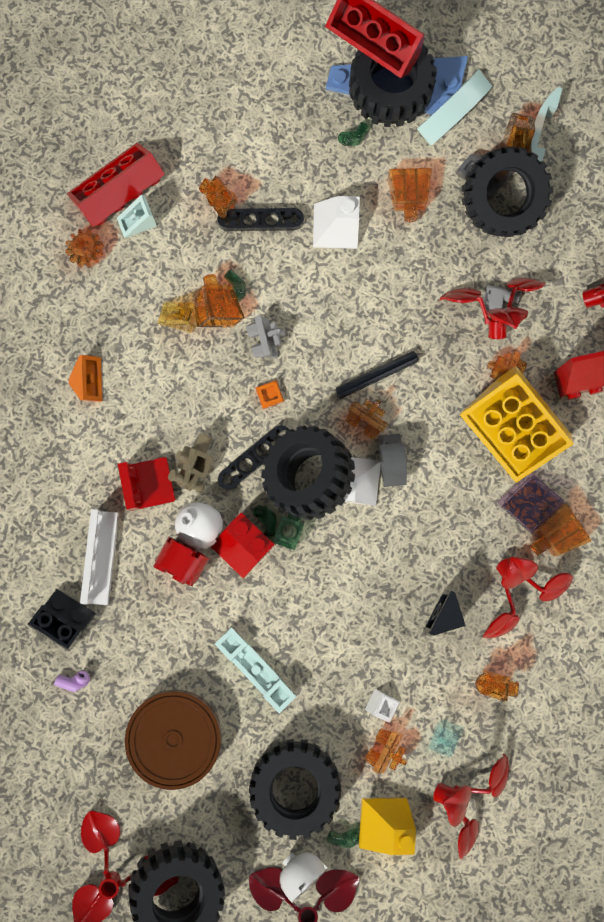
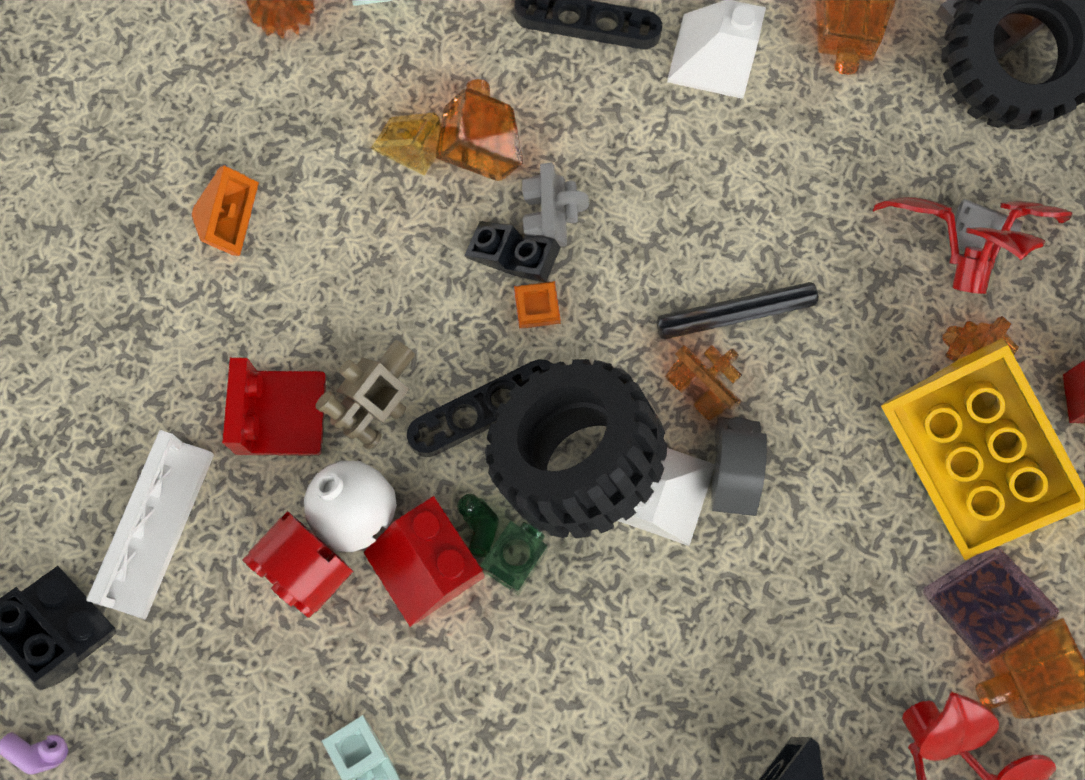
camera: 15 degrees right, 10 degrees down
clear green arm [224,269,246,303] -> none
none -> black slope [464,221,561,283]

